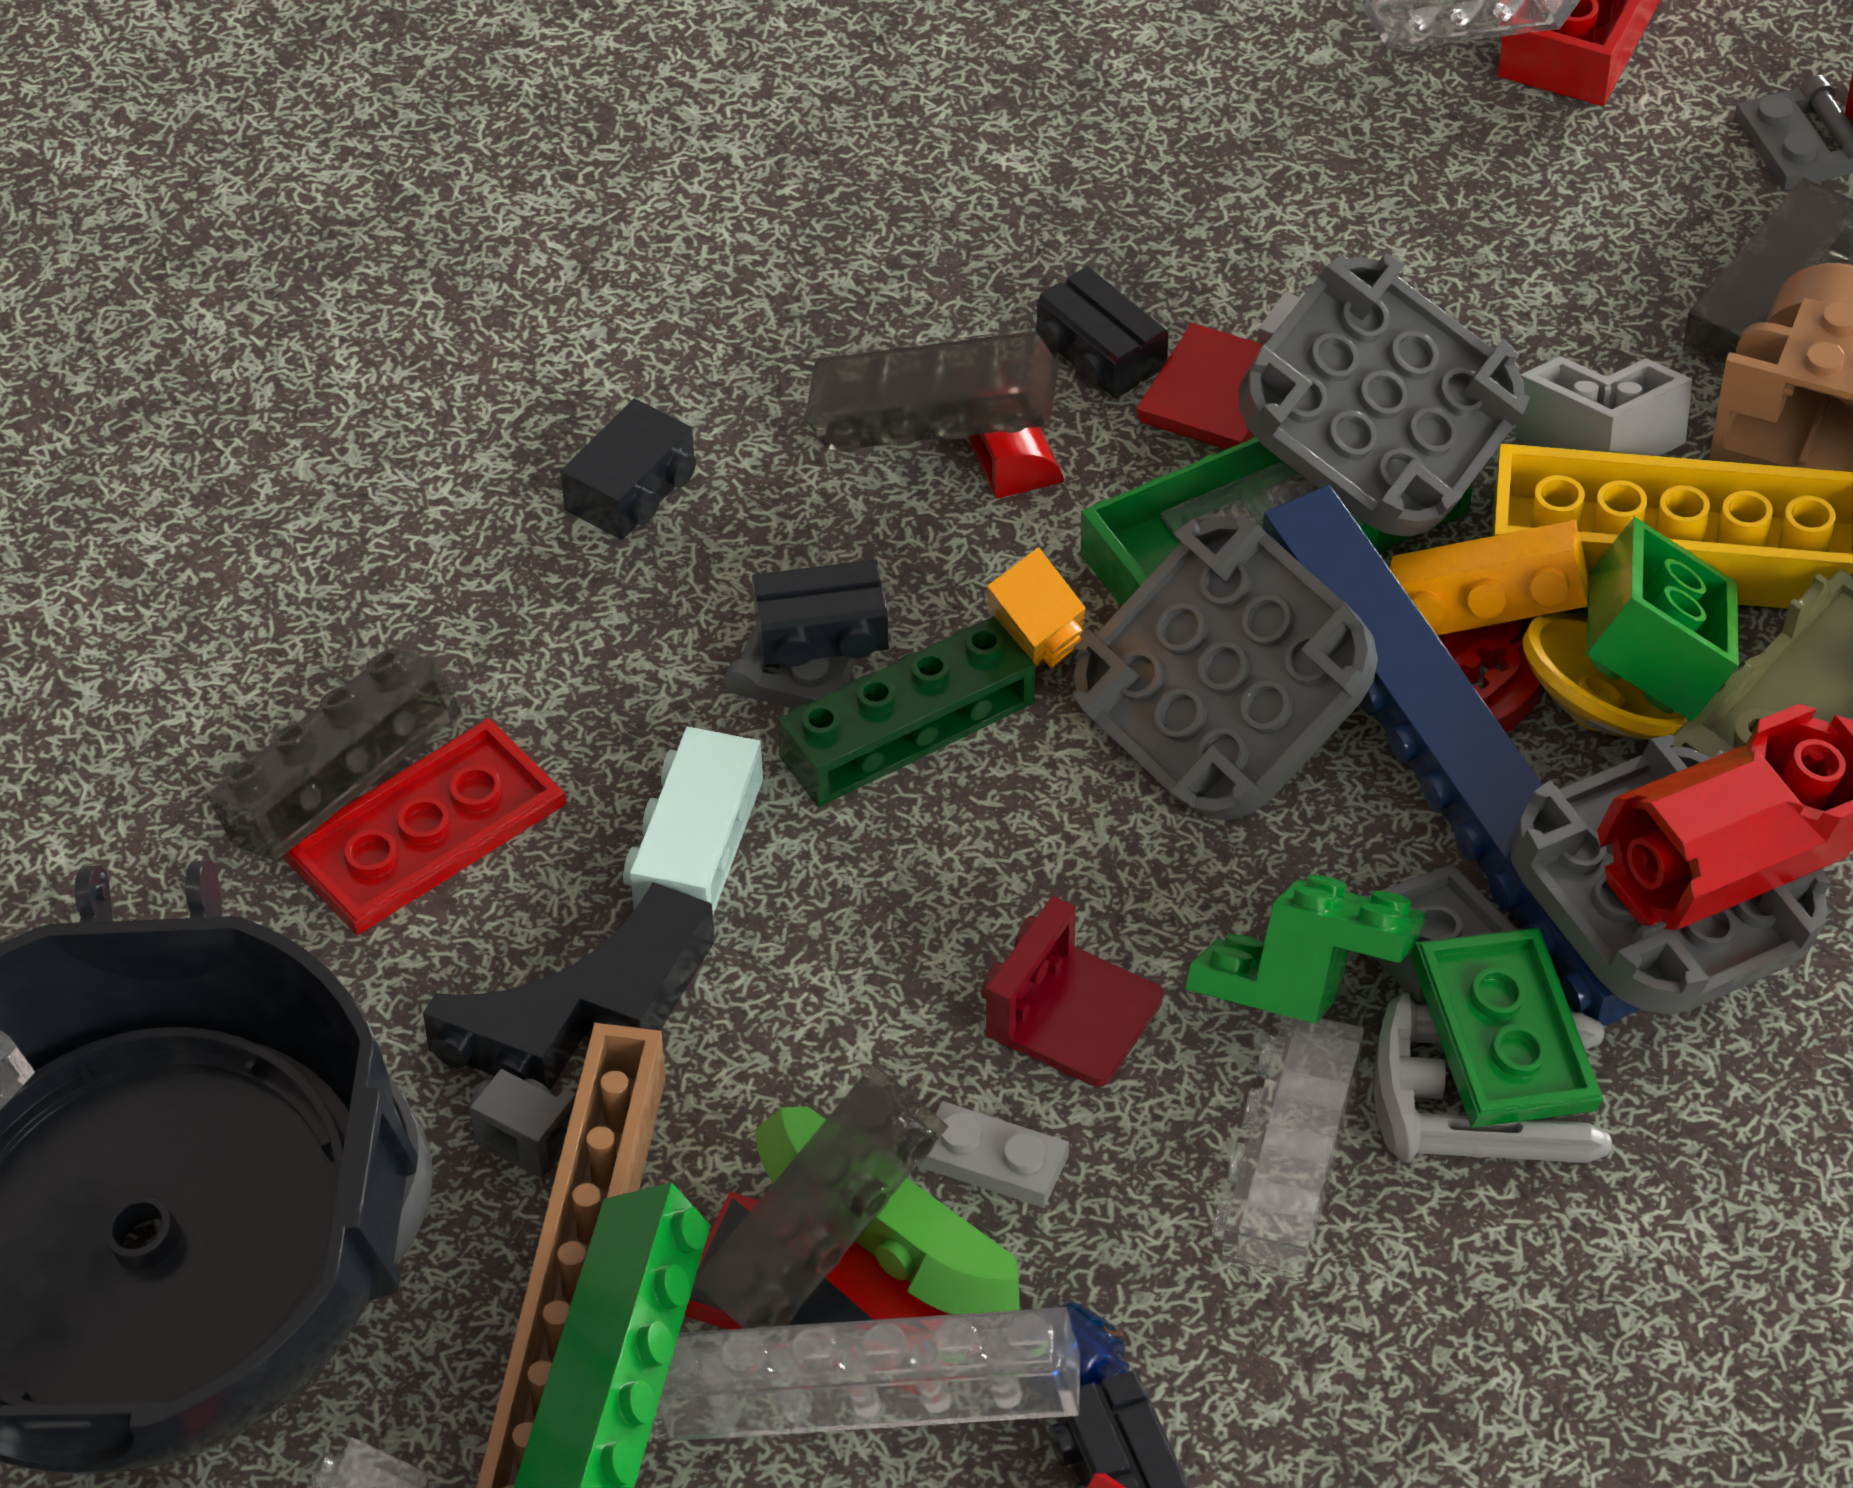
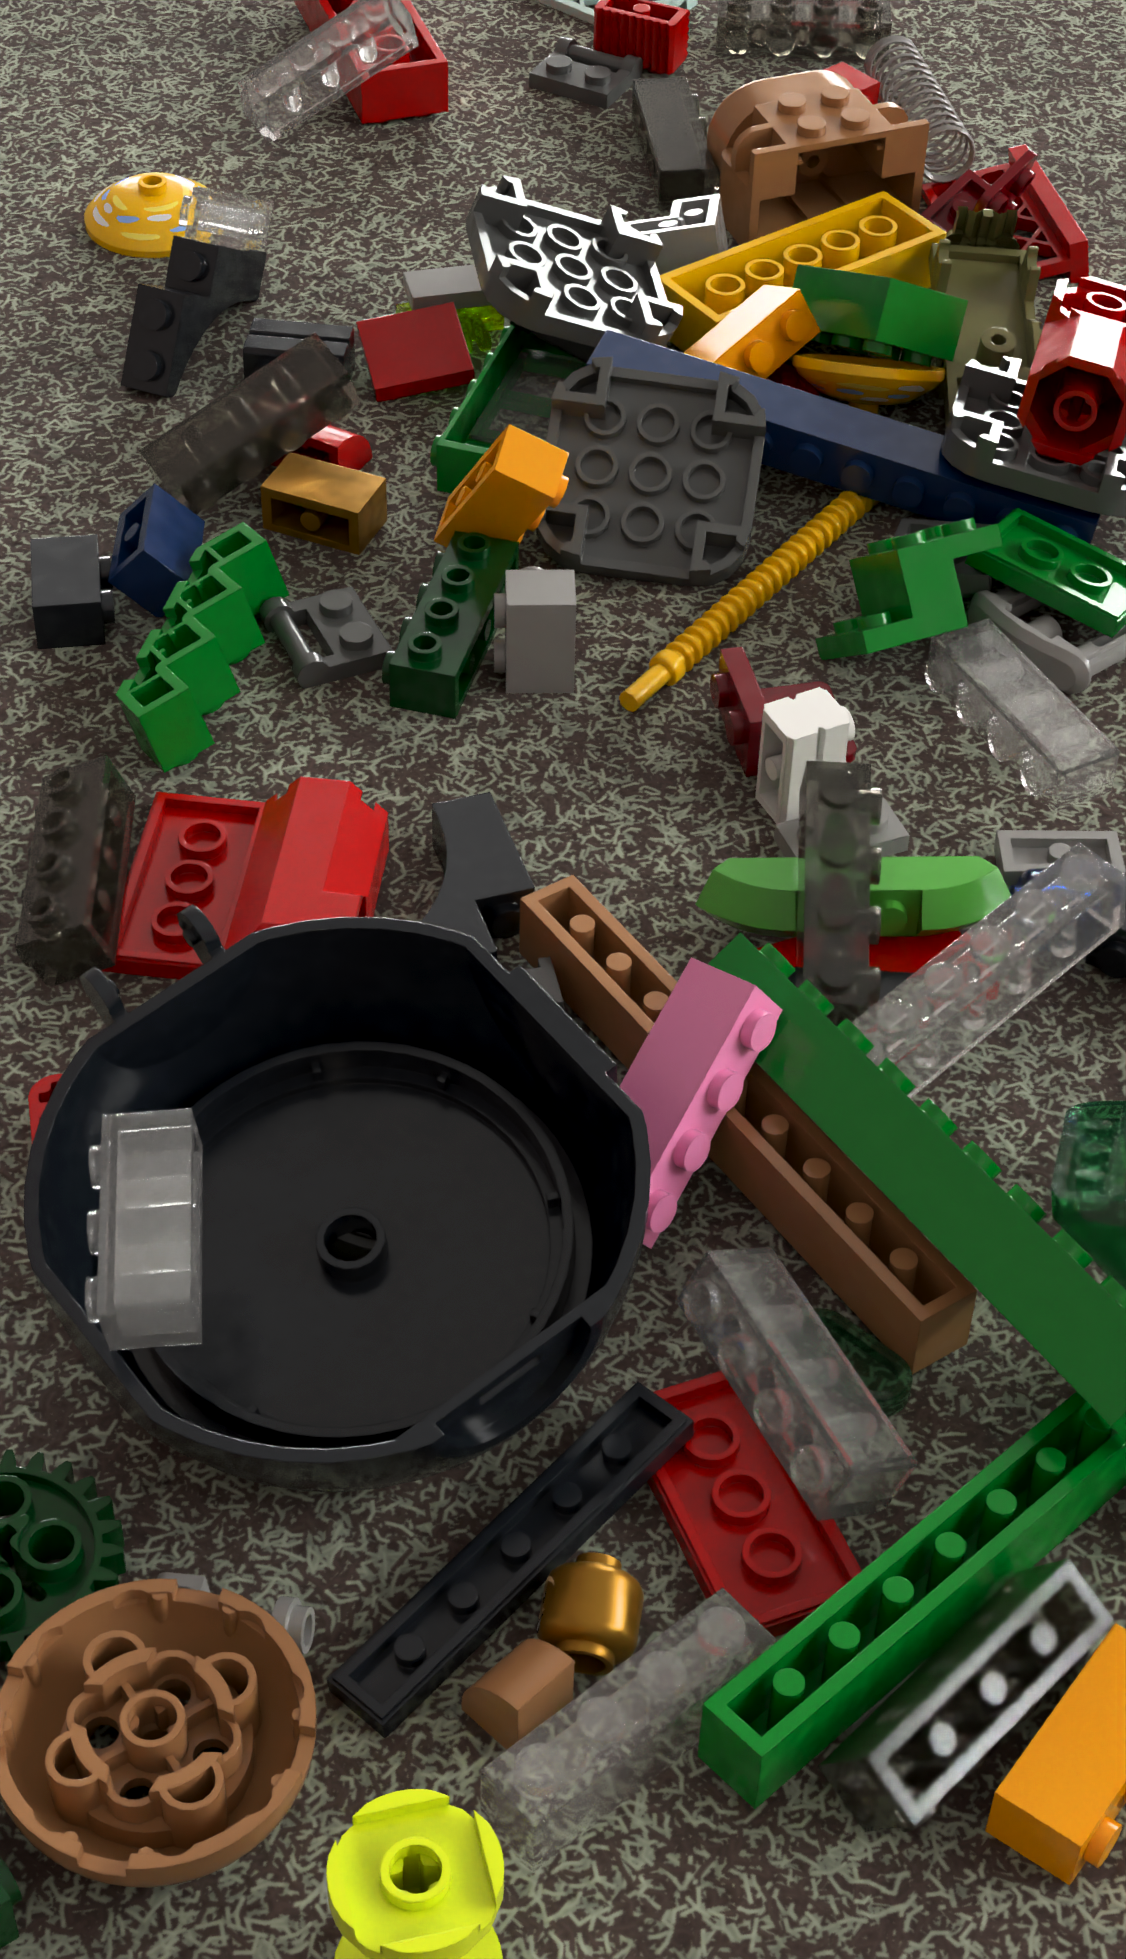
camera: 45 degrees left, 5 degrees down
light aqua brick [623,726,763,914] -> none
black brick [752,559,889,666] -> none
none -> yellow dish [84,172,226,258]
none -> dark blue brick [108,483,205,617]
none -> green brick [116,522,289,773]
none -> black arch [121,236,267,397]
none -> clear brick [179,187,274,251]
none -> red brick [224,776,389,949]
none -> pearl gold brick [260,452,387,555]
none -> light grey brick [494,566,576,693]
none -> yellow hose [619,491,879,712]
none -> bright pink brick [619,957,783,1249]
none -> white brick [755,687,855,824]
none -> light grey plate [994,830,1126,890]

